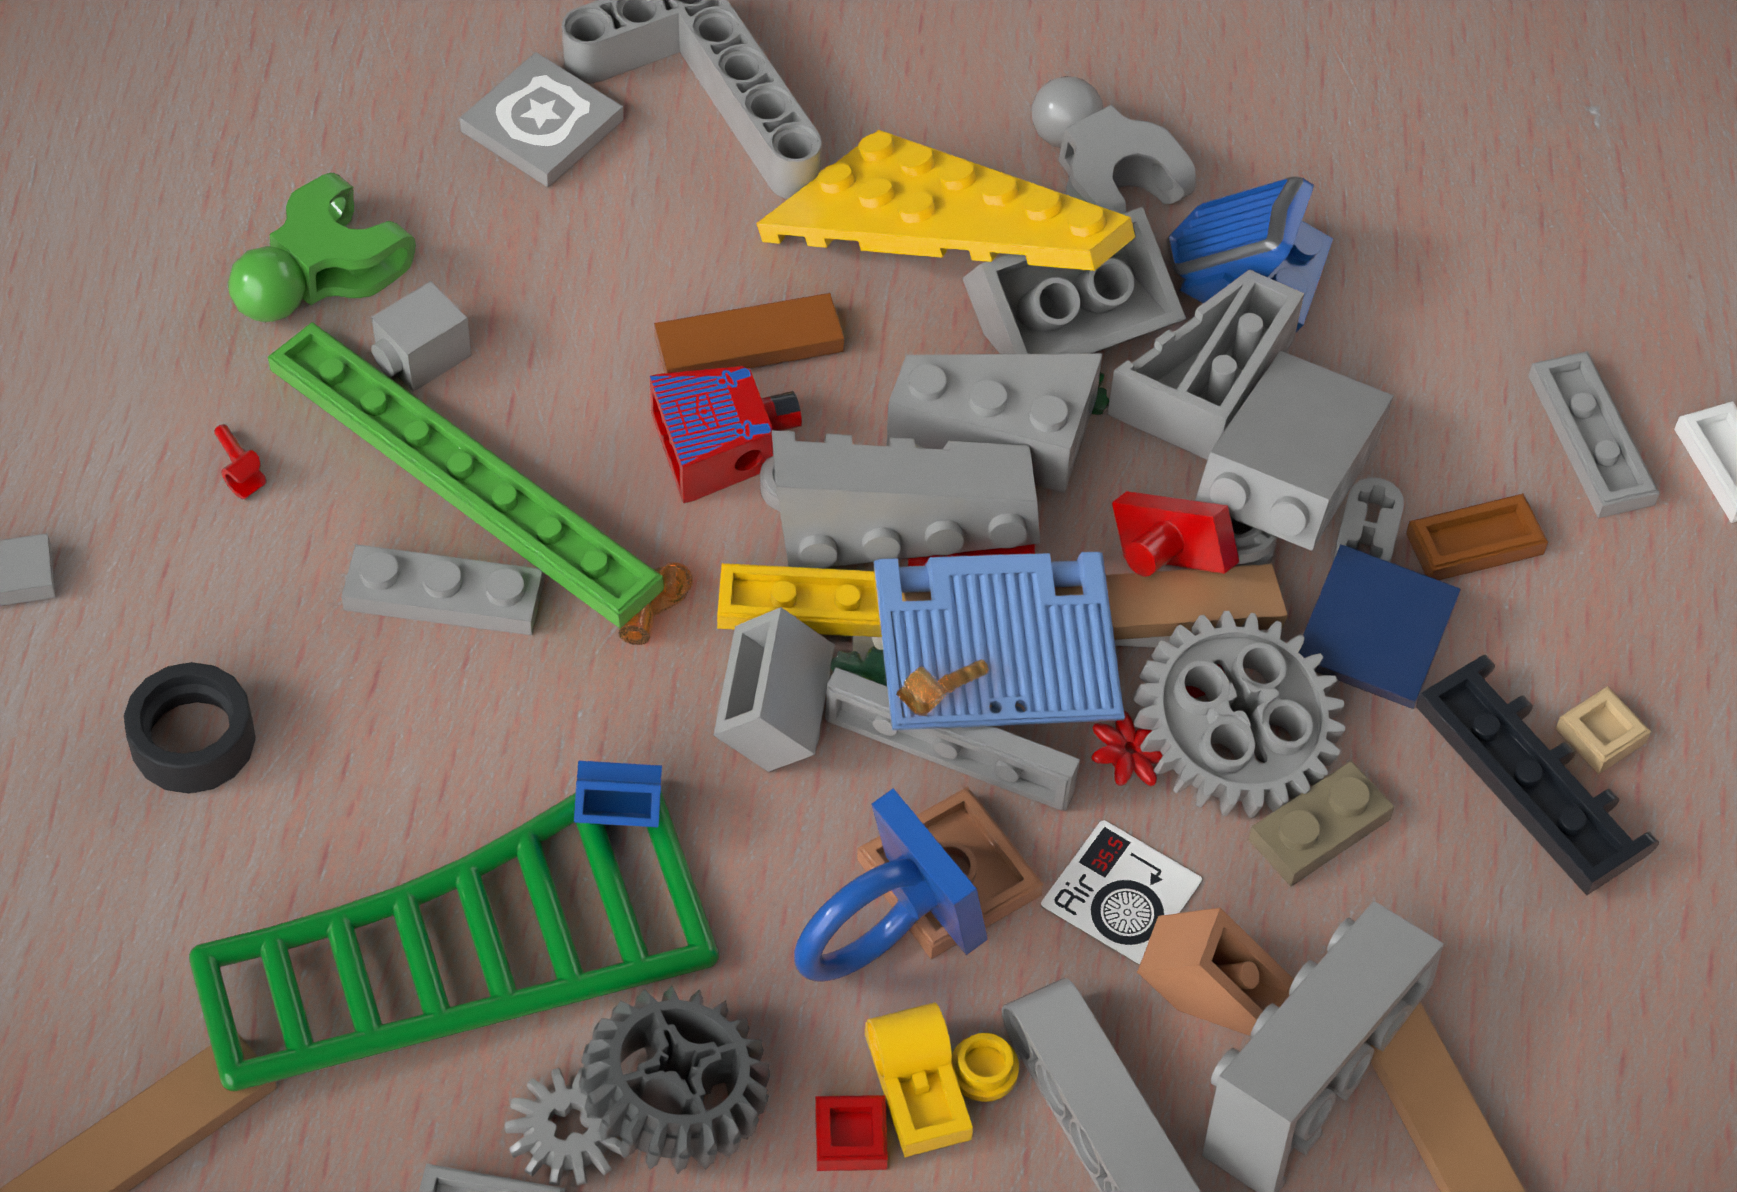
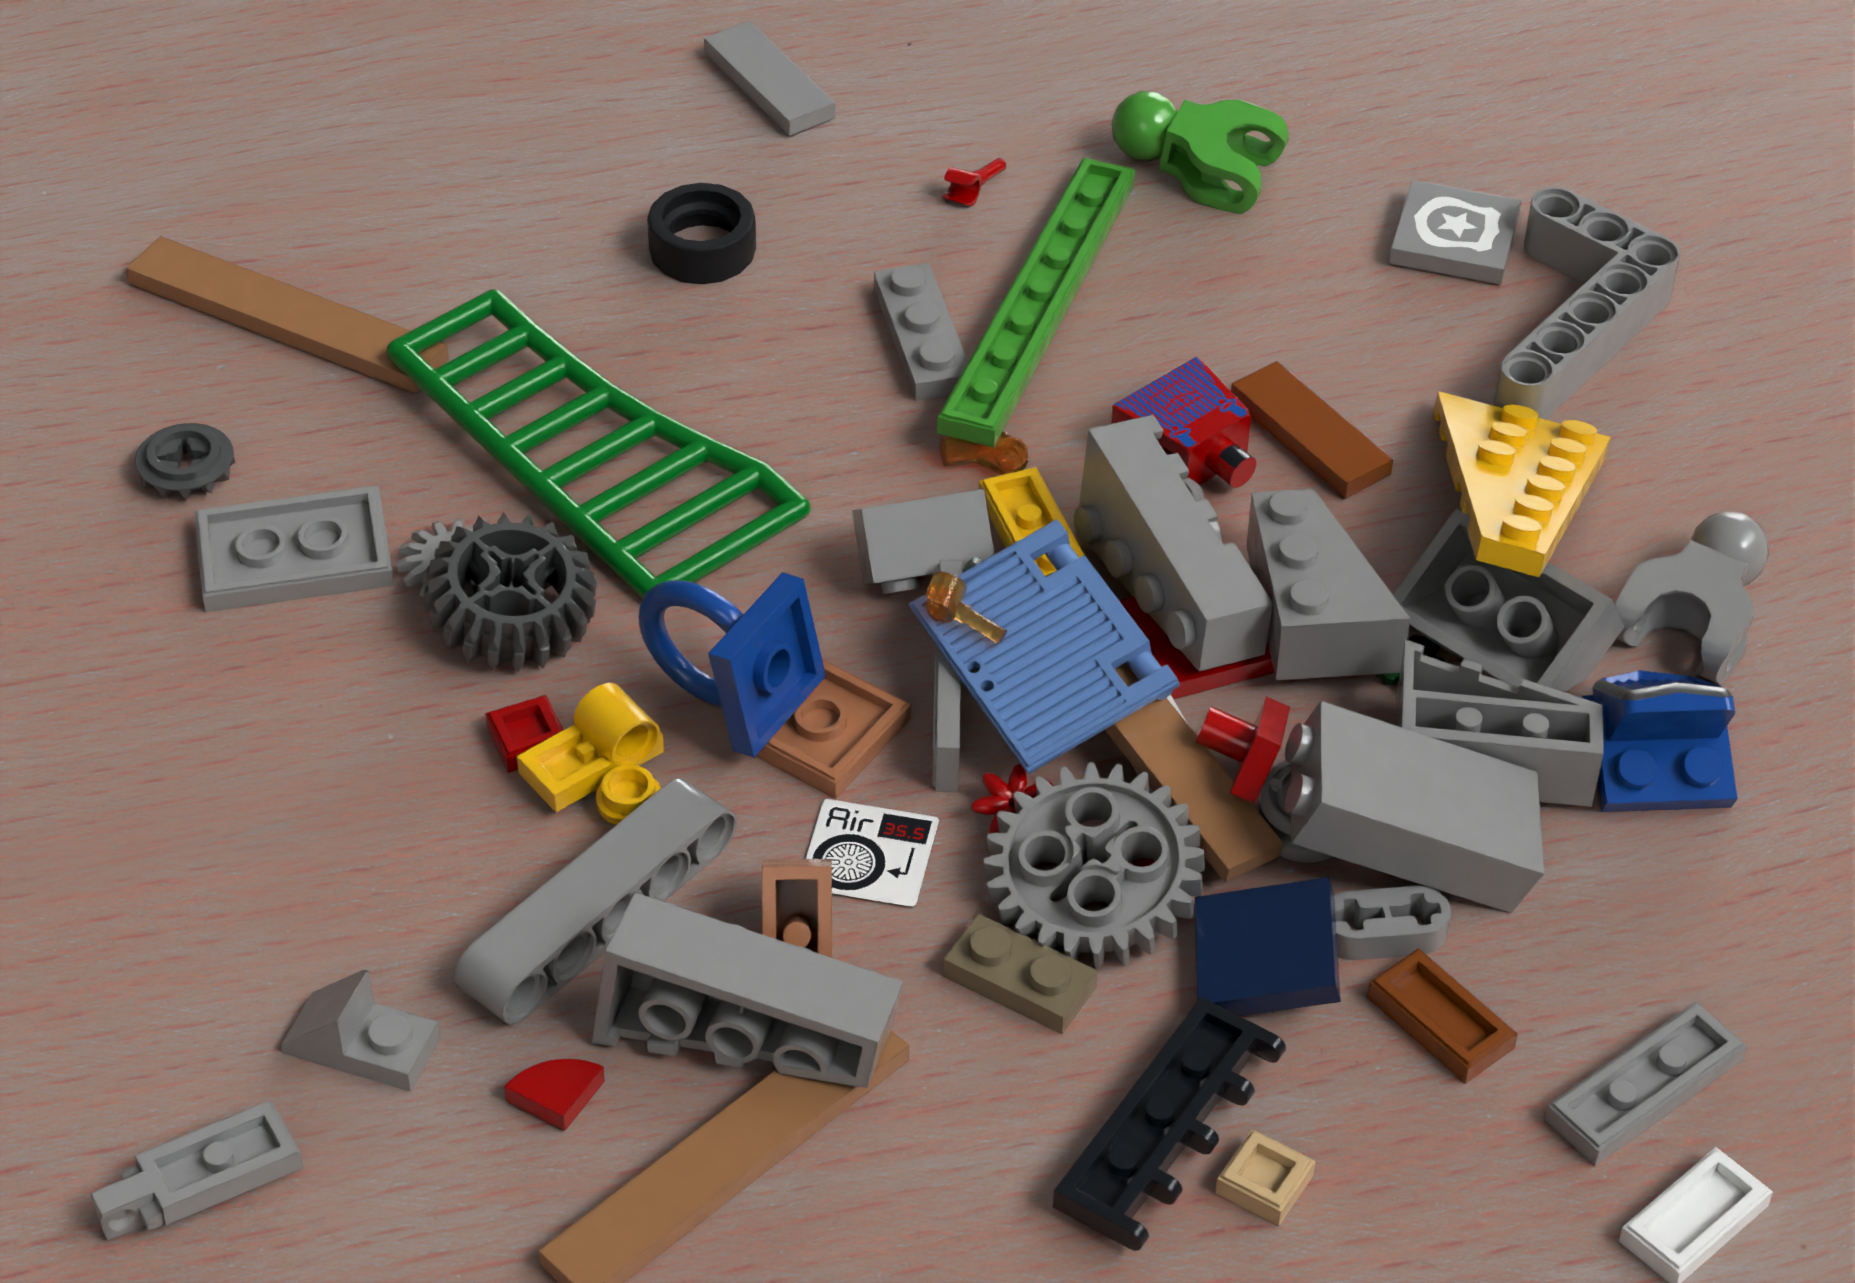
camera: 70 degrees right, 10 degrees down
light grey brick [371,281,471,392] -> none
blue piece [574,761,662,827] -> none

